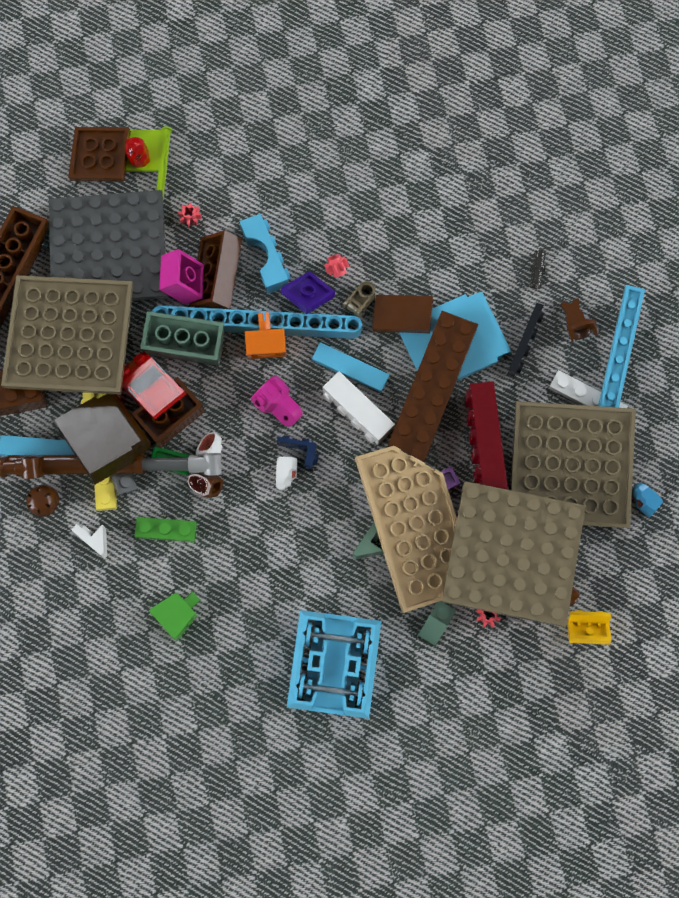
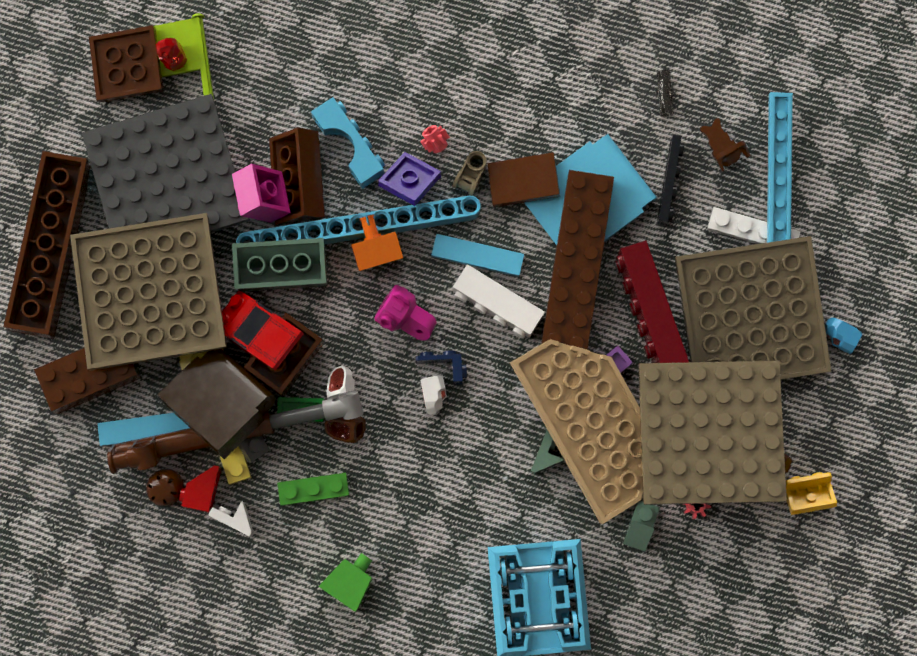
camera: 15 degrees left, 5 degrees up
coral gear [178,203,202,228] -> none
none -> red slope [179,465,222,513]

